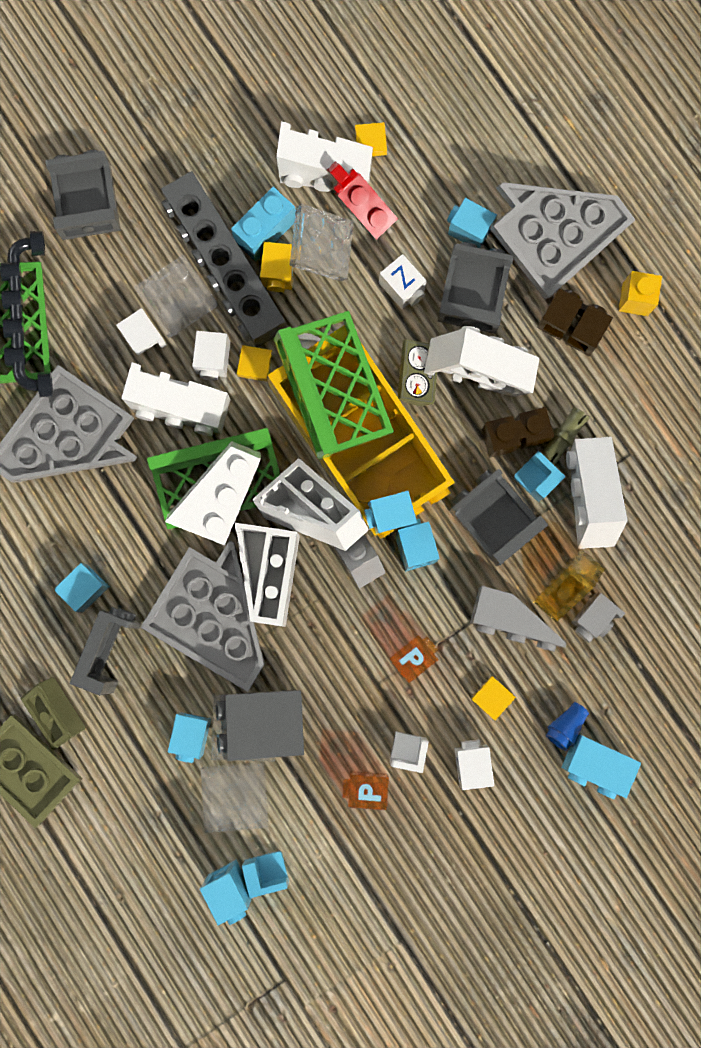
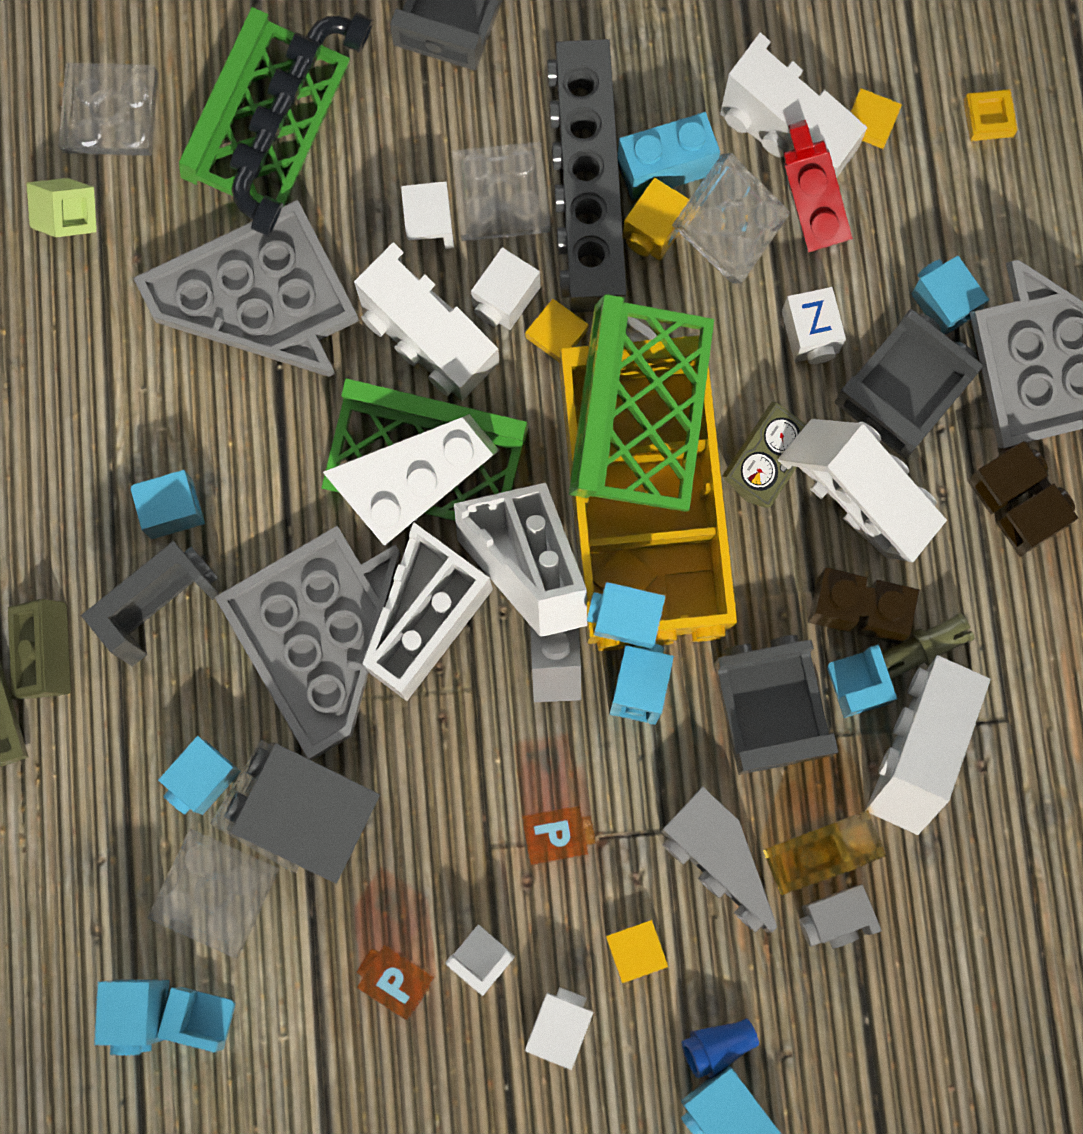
camera: 30 degrees right, 5 degrees down
none -> yellow tile [963,89,1018,141]

